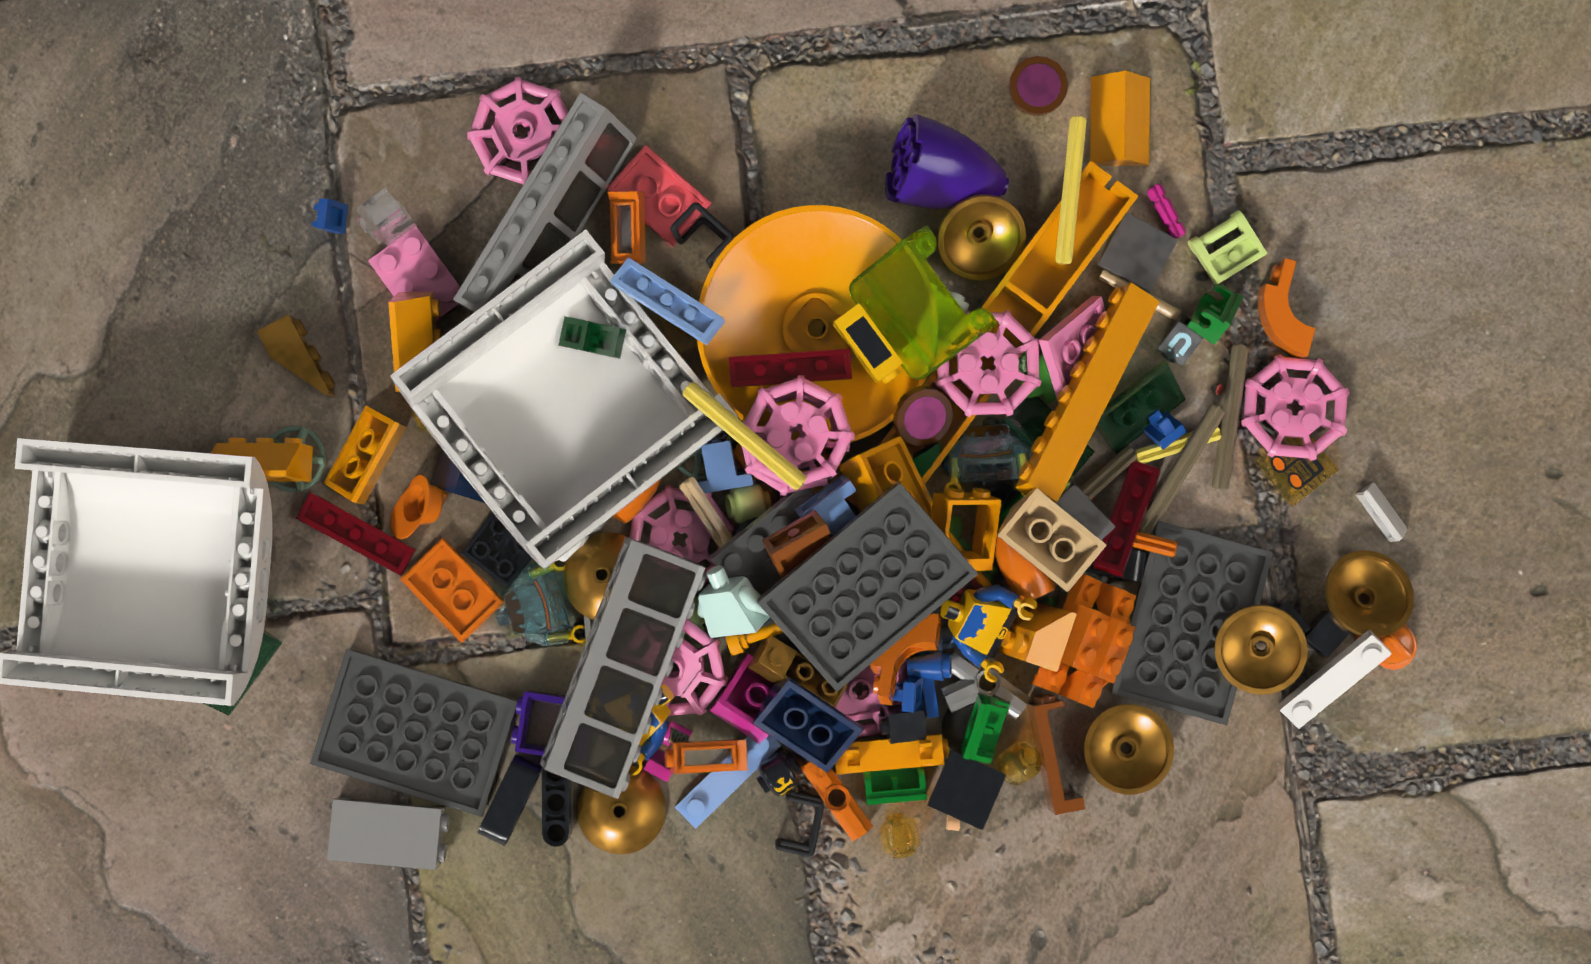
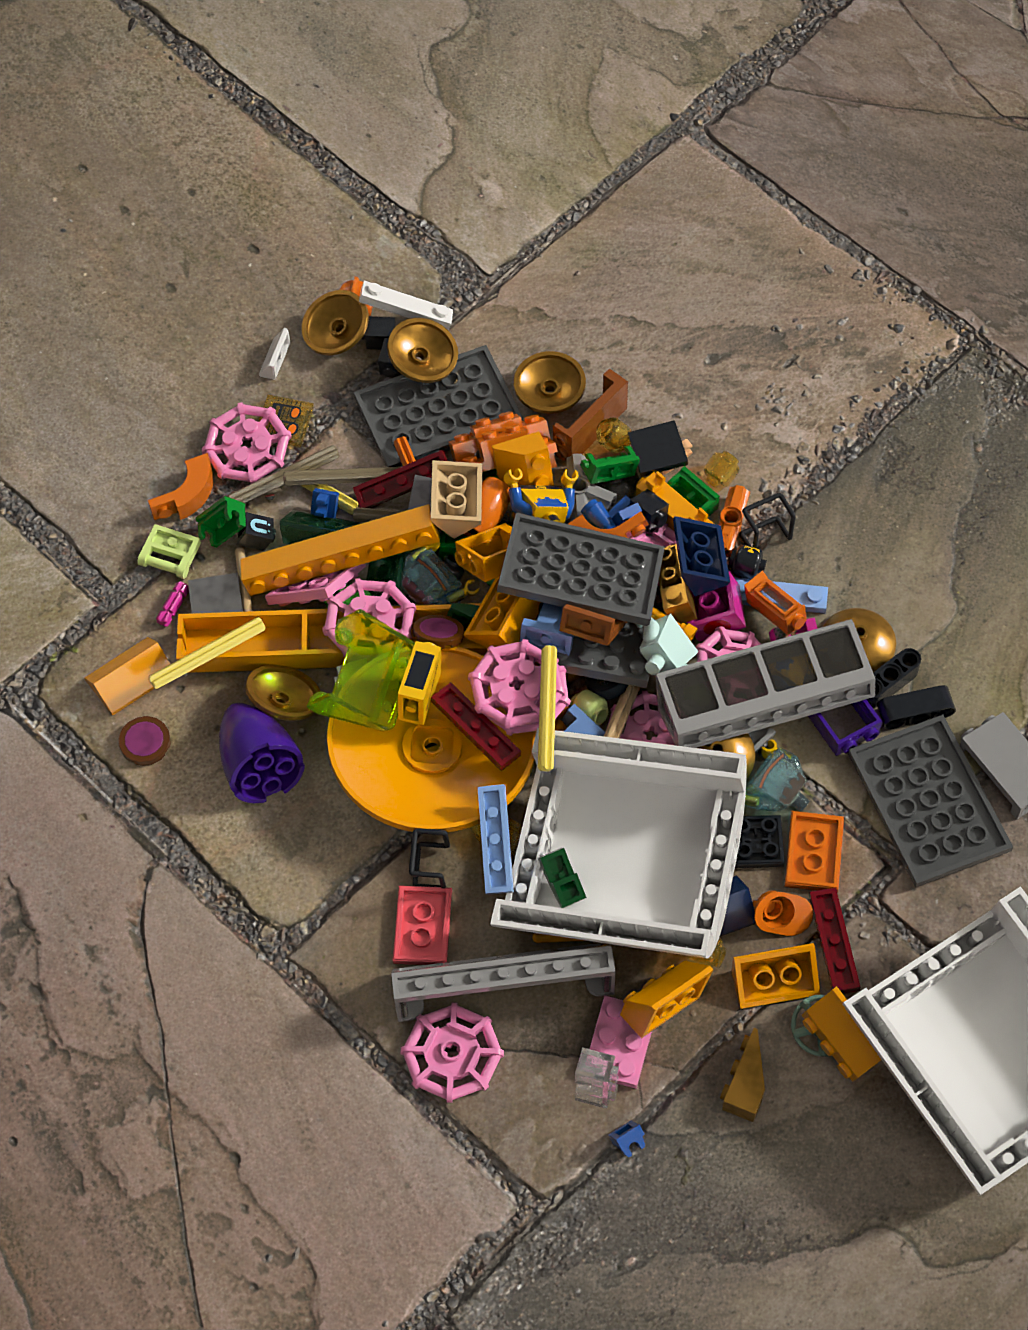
camera: 120 degrees left, 25 degrees down
orange window [608,191,646,268] -> none

